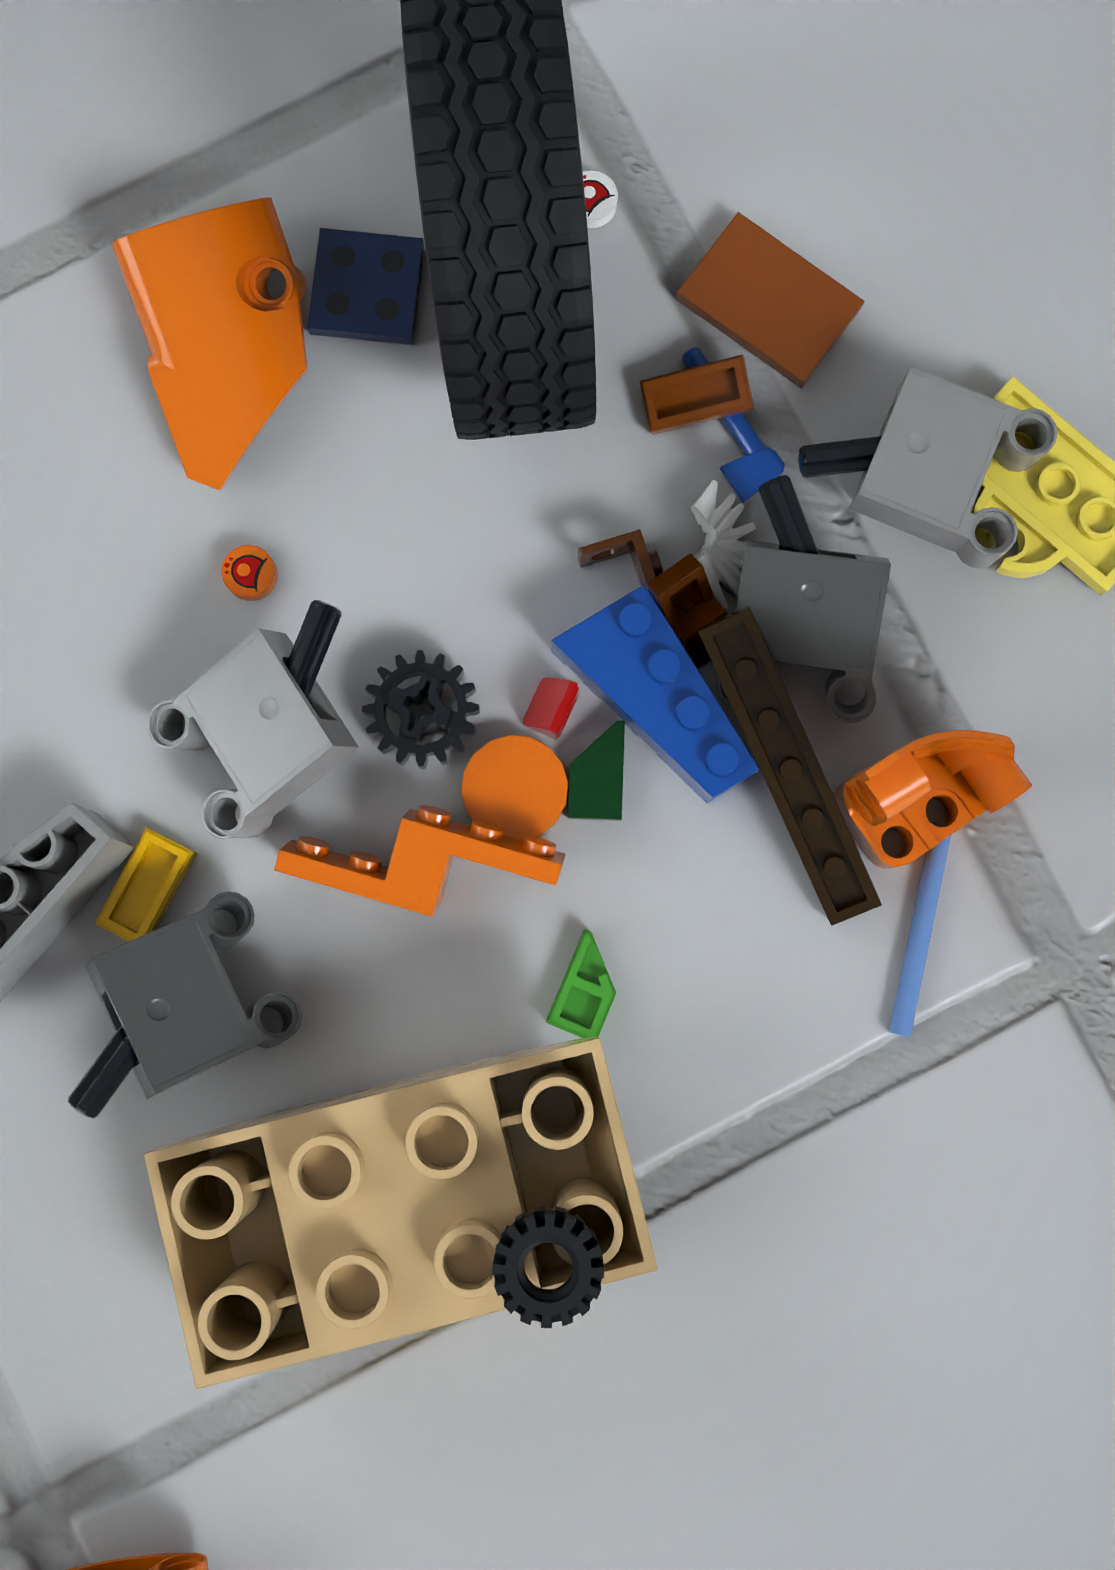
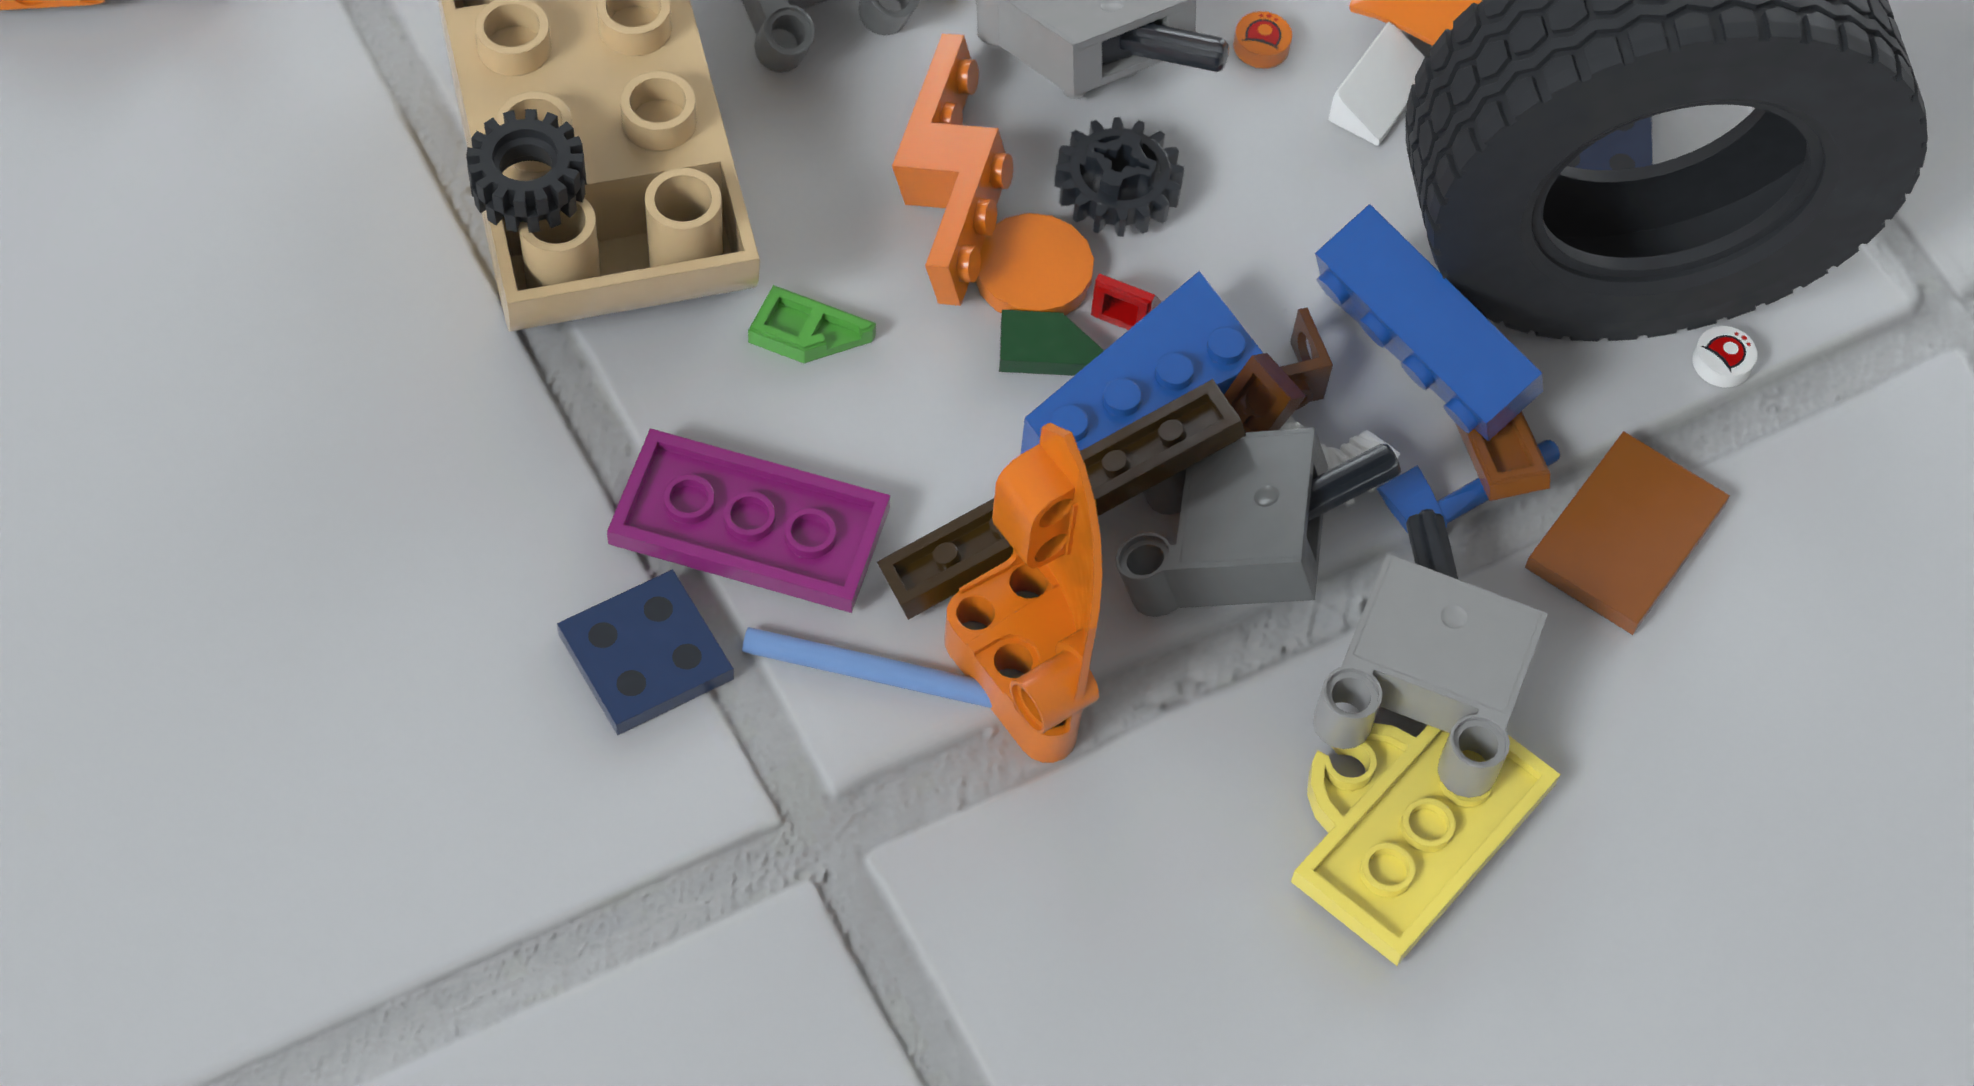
camera: 85 degrees right, 25 degrees down
none -> dark blue tile [557,569,734,736]
none -> magenta plate [607,428,891,613]
none -> blue wedge [1315,204,1543,441]
none -> white slope [1328,22,1425,146]

